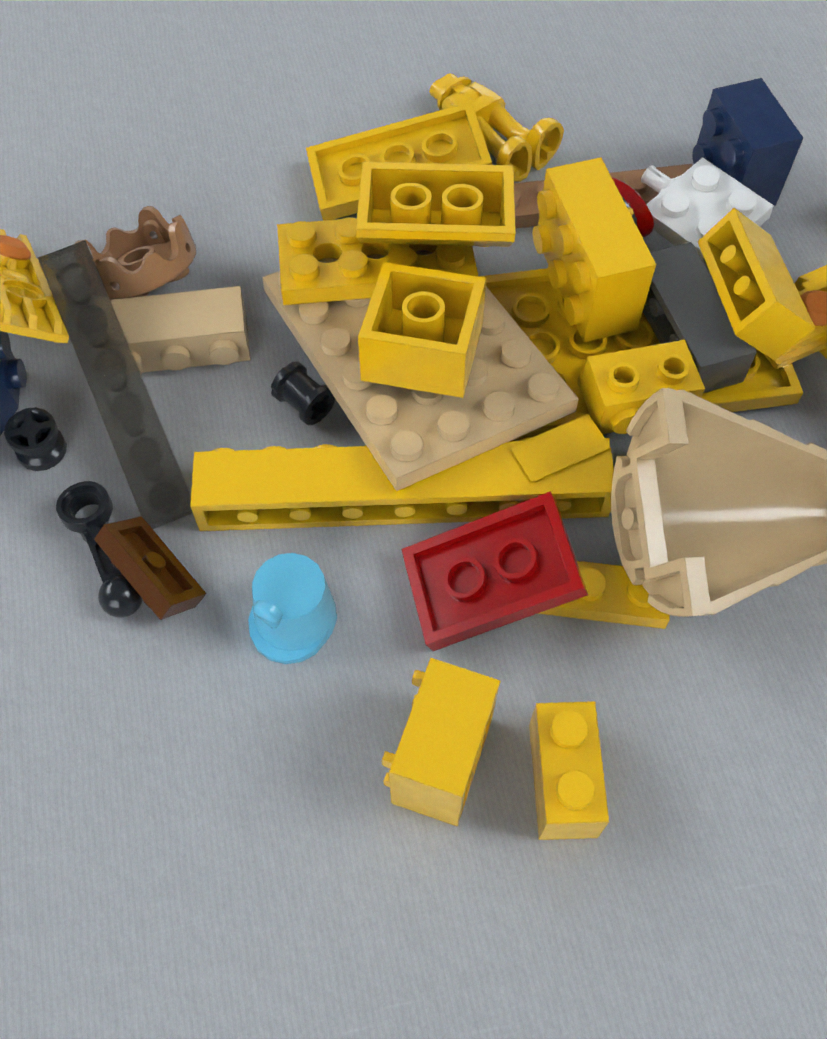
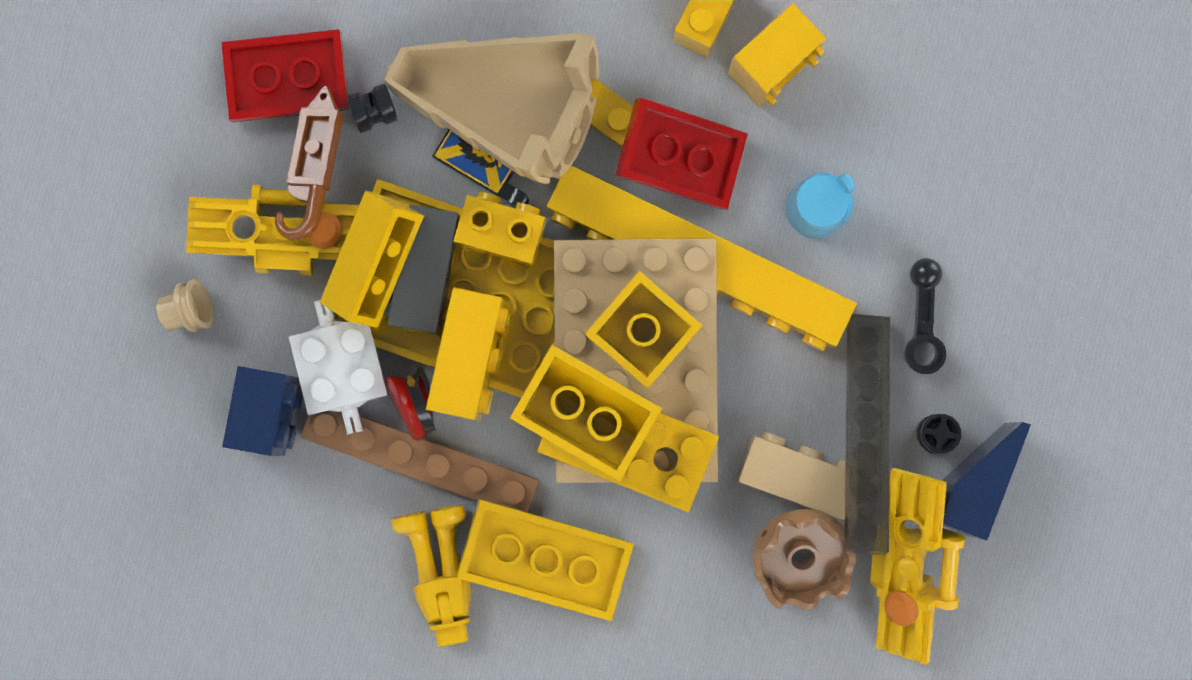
camera: 150 degrees left, 25 degrees up
reddish brown plate [94,516,207,620] -> none
black bush [271,361,335,426] -> none
yellow sticker [510,414,611,482] -> none

